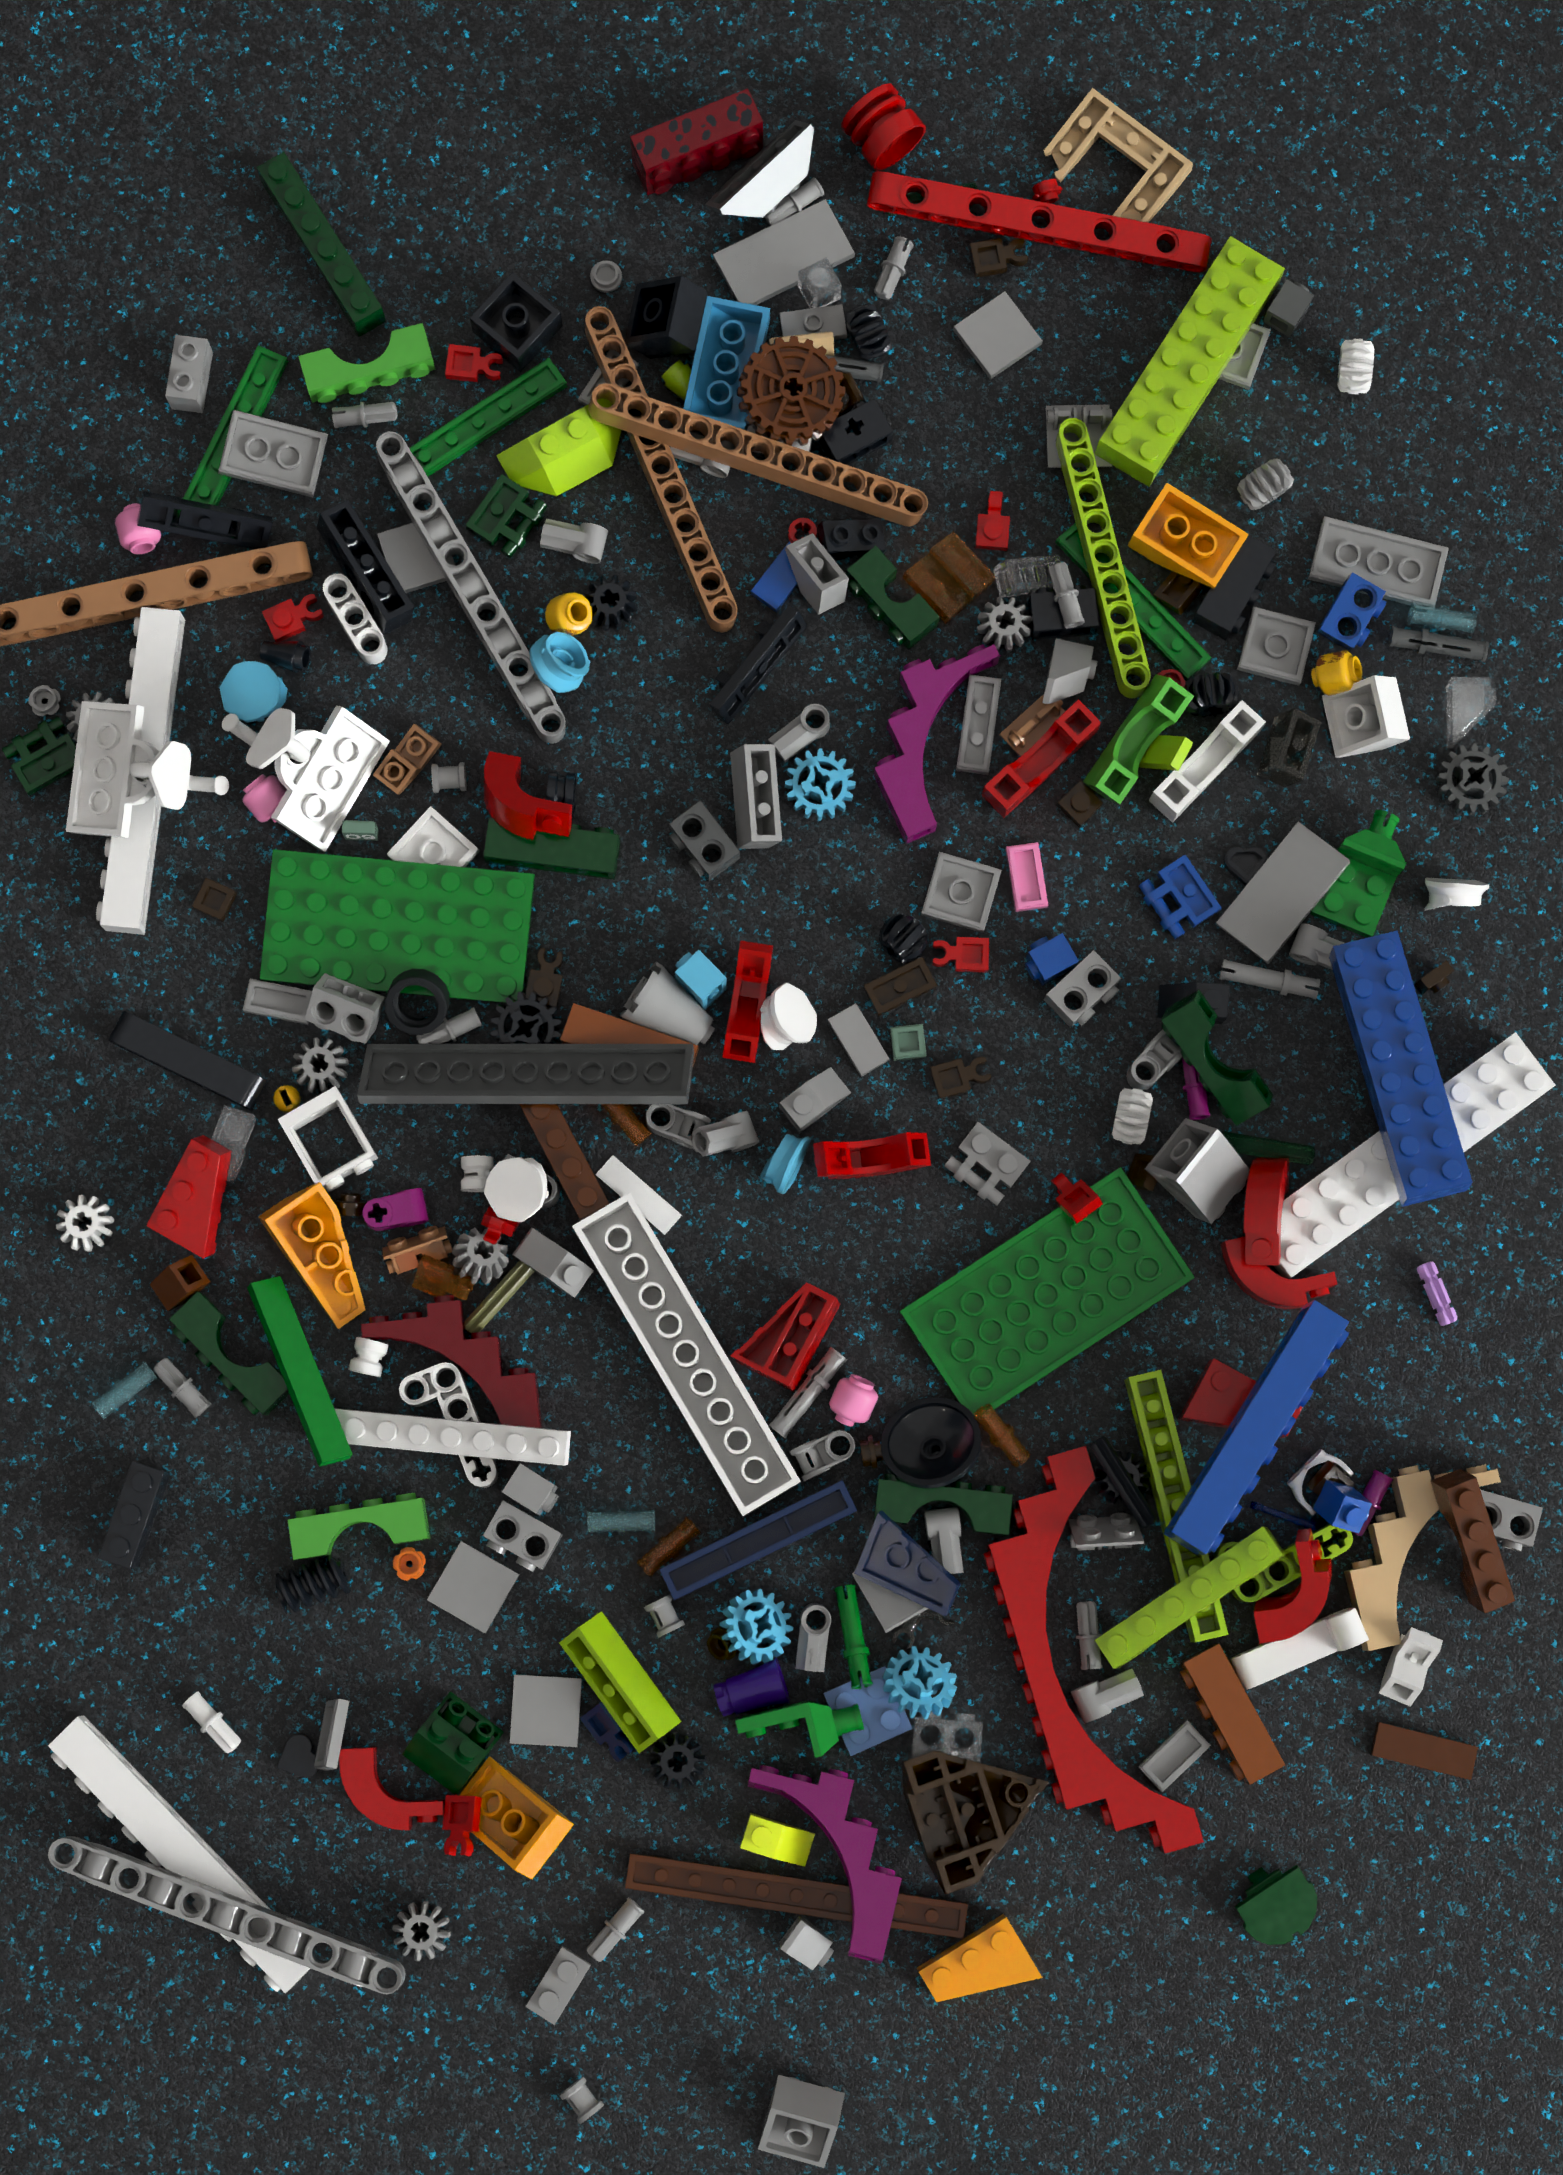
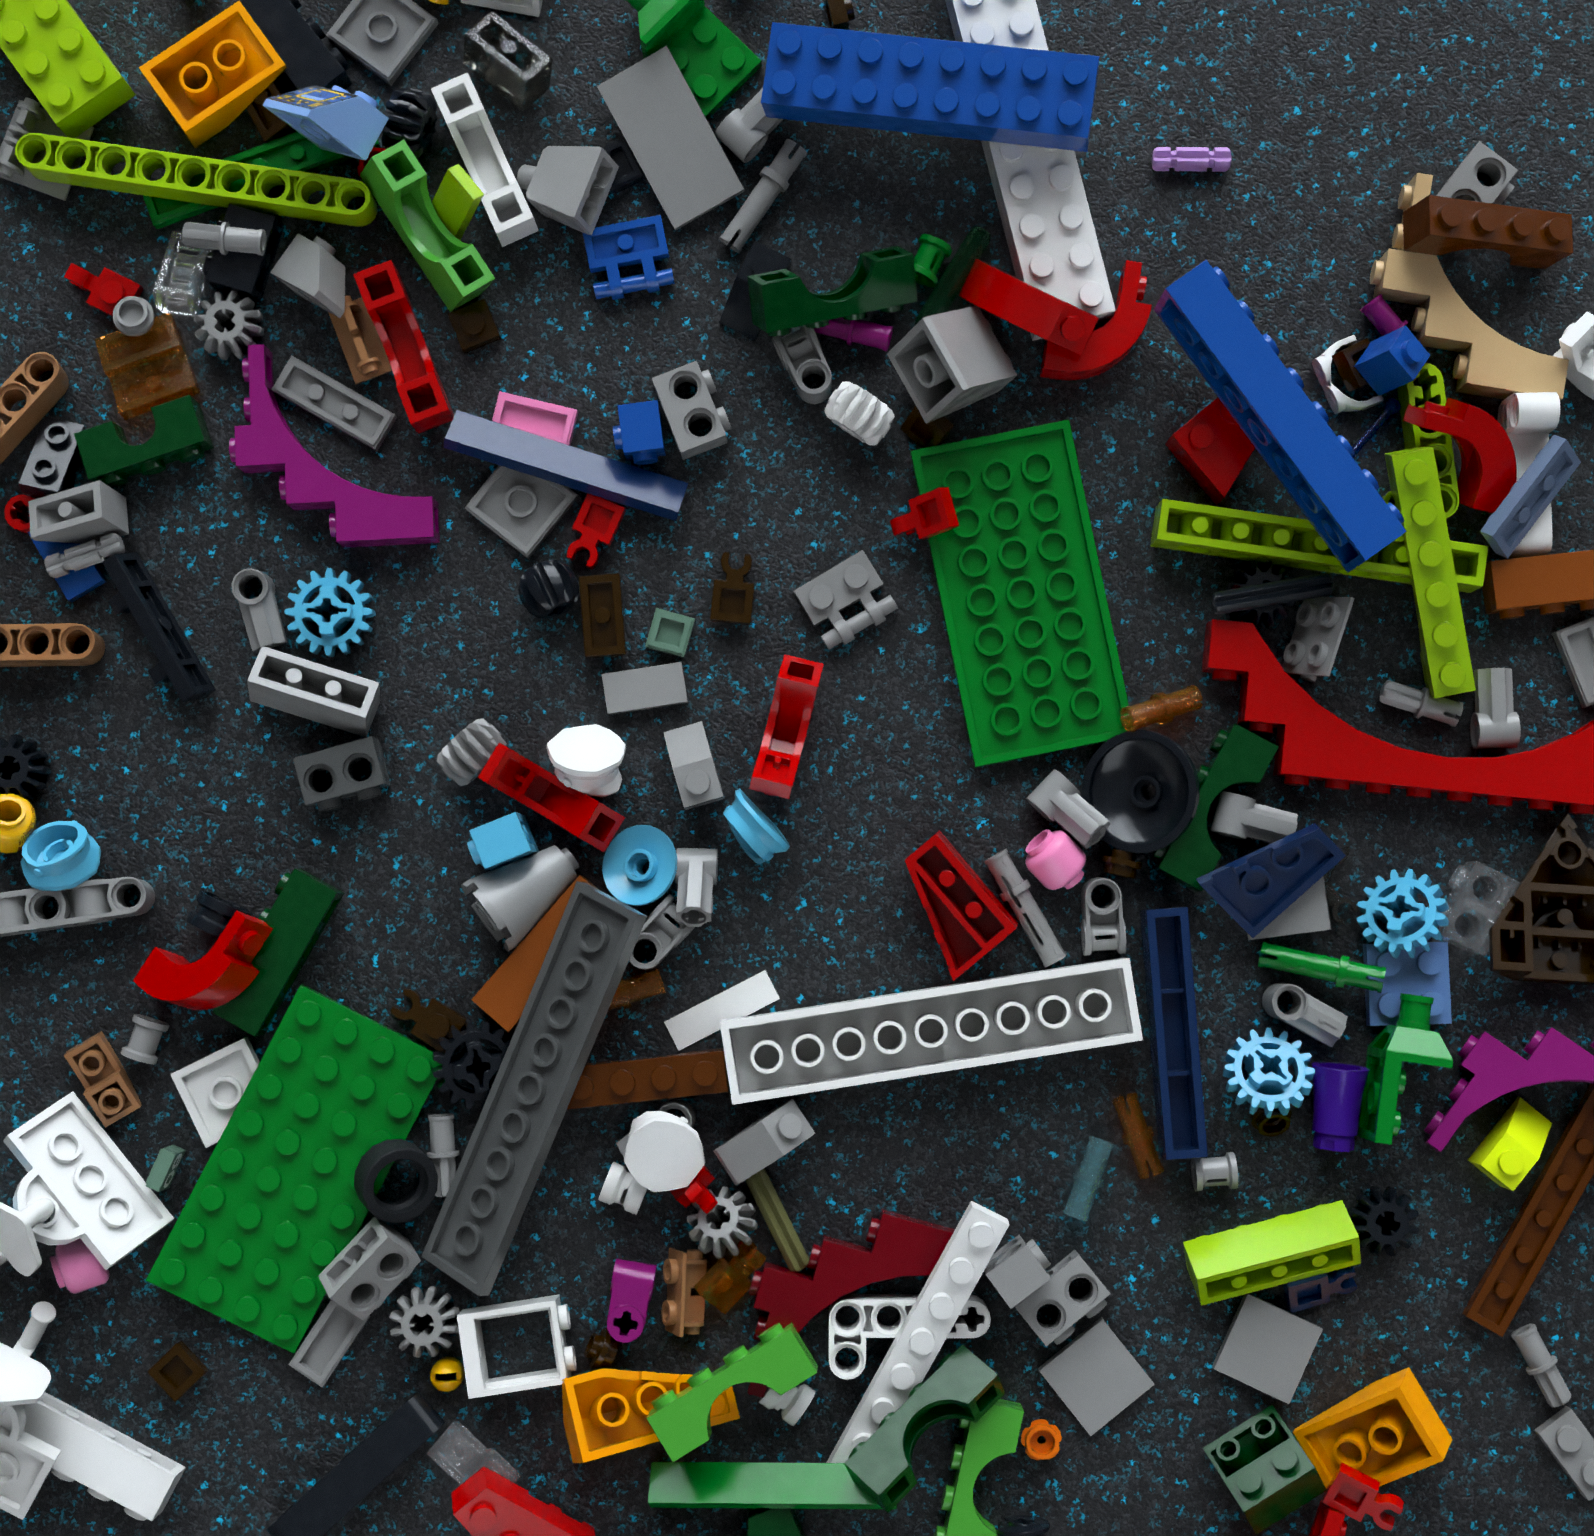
camera: 60 degrees left, 5 degrees up
none -> light grey axle [44,533,125,578]
none -> light grey plate [113,296,155,336]
none -> light blue slope [263,85,389,161]
none -> light grey gear [437,718,507,786]
none -> tile [443,410,688,521]
none -> light grey torso [517,146,619,235]
none -> medium azure dish [602,825,677,906]
none -> bright green arch [646,1323,818,1462]
none -> arch [844,1344,1005,1513]
none -> green bush [914,234,953,287]
none -> light grey piece [1026,769,1111,850]
none -> sand blue plate [1480,435,1581,558]

